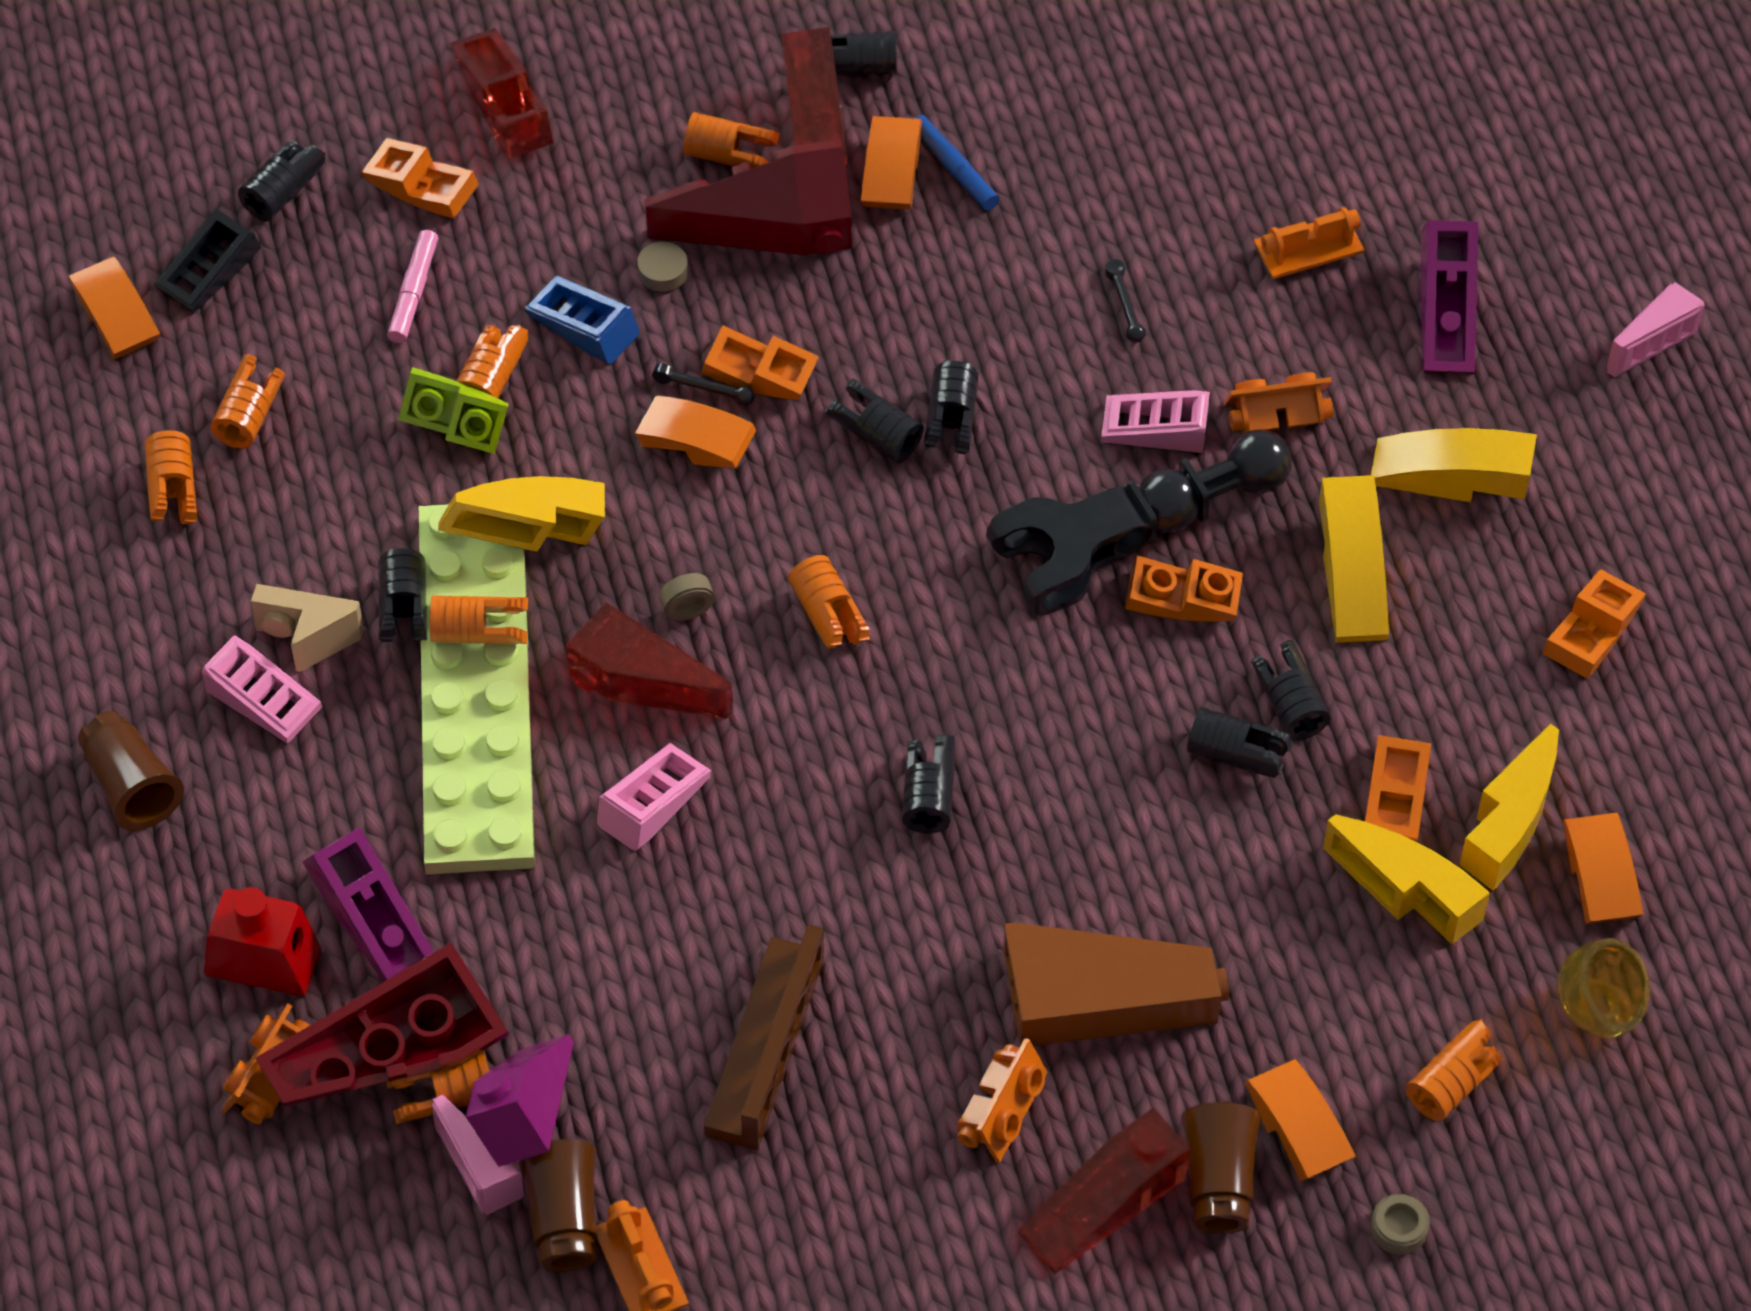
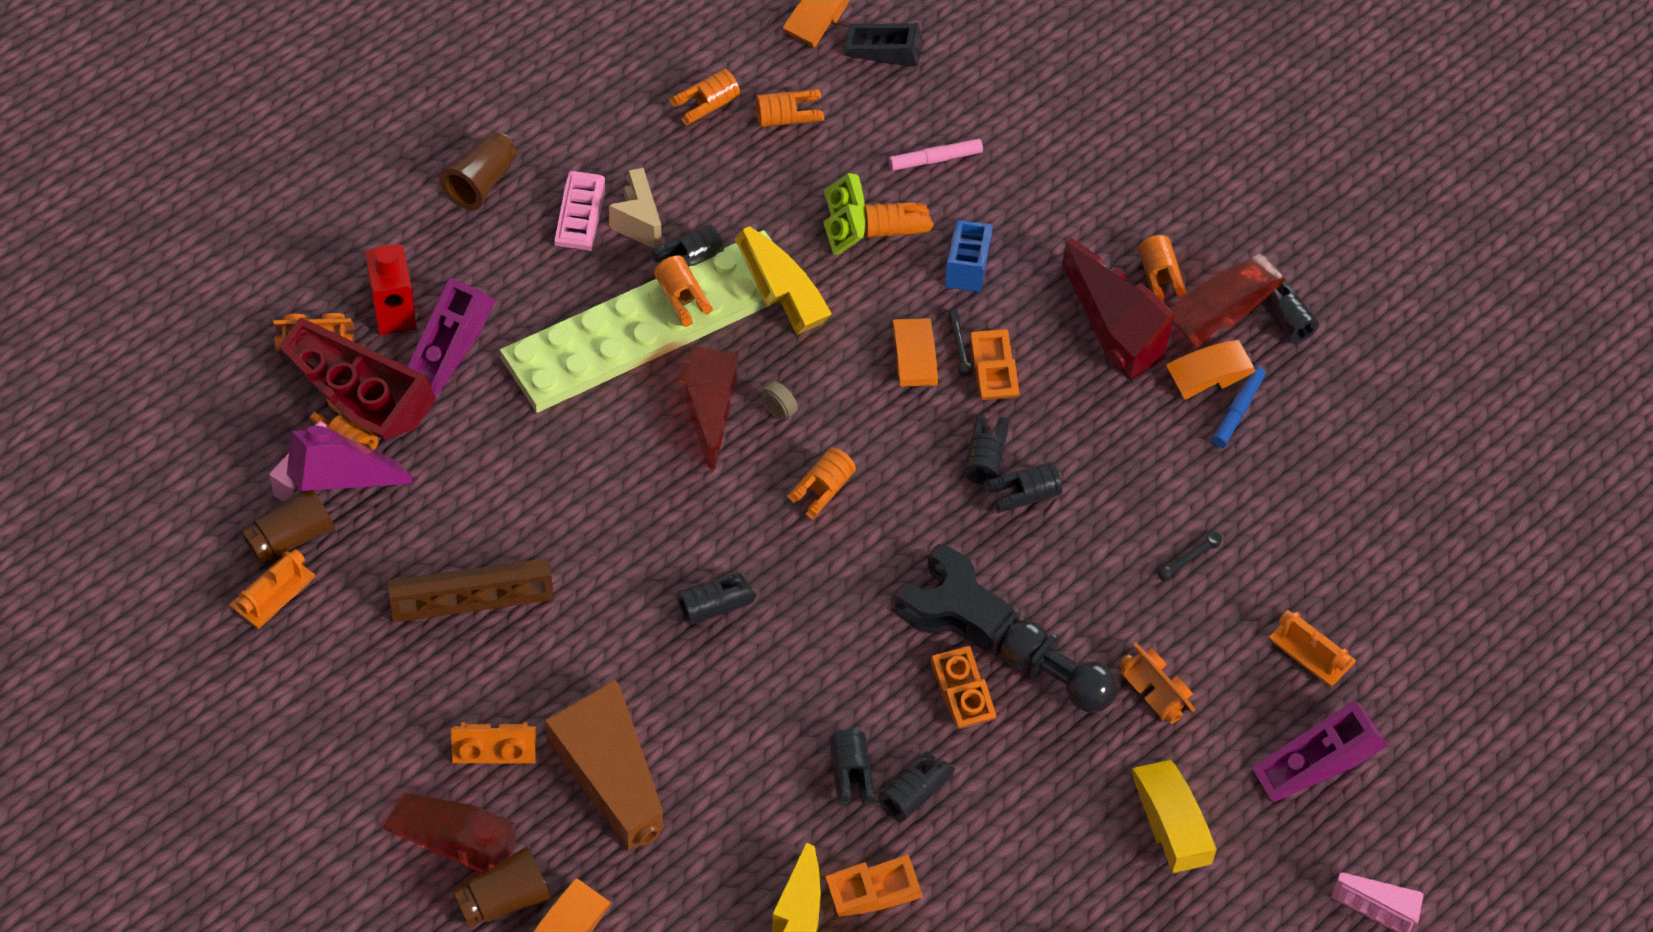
camera: 60 degrees right, 0 degrees up
black hinge [238,141,326,222] -> none
orange slope [362,138,479,219] -> none
clear red slope [450,28,554,159] -> none
bright pink slope [597,743,711,851] -> none
dark tan tile [637,242,688,292] -> none
bright pink slope [1101,390,1210,453] -> none
yellow slope [1319,475,1389,643] -> none

